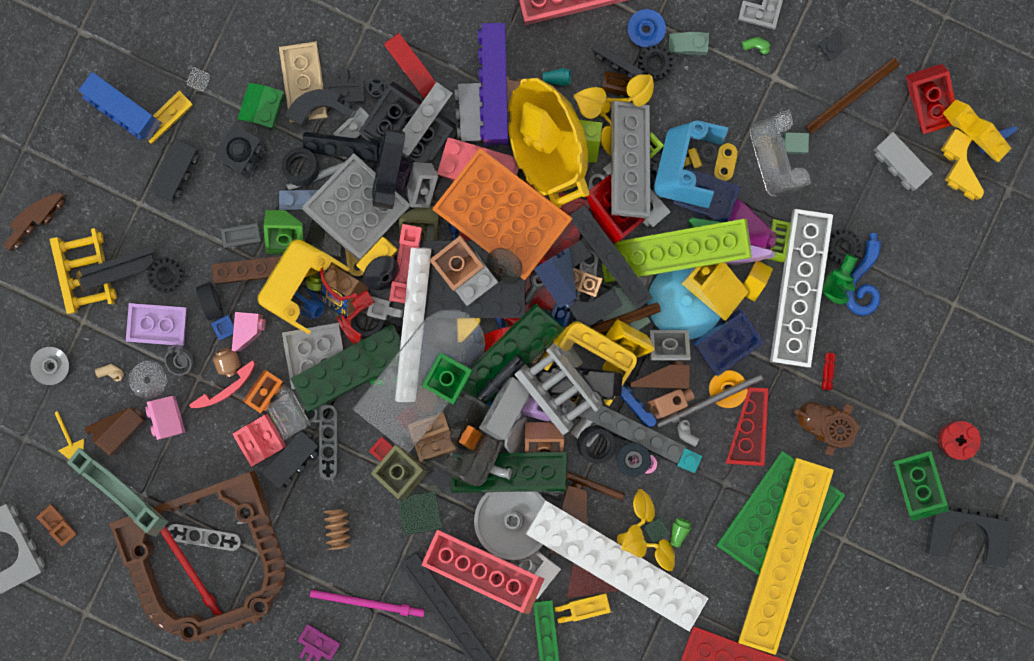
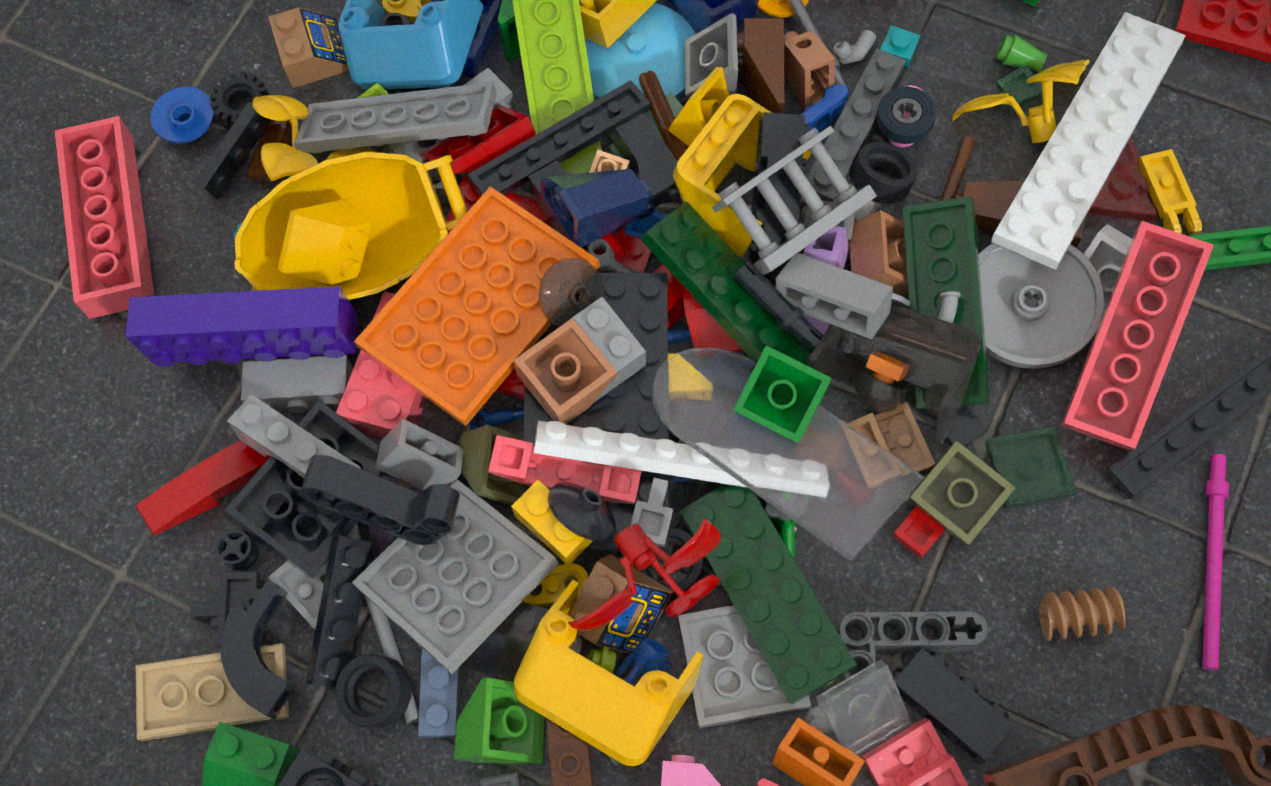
camera: 85 degrees left, 20 degrees down
sand green slope [668,32,709,56] -> none
none -> medium nougat slope [268,7,349,88]

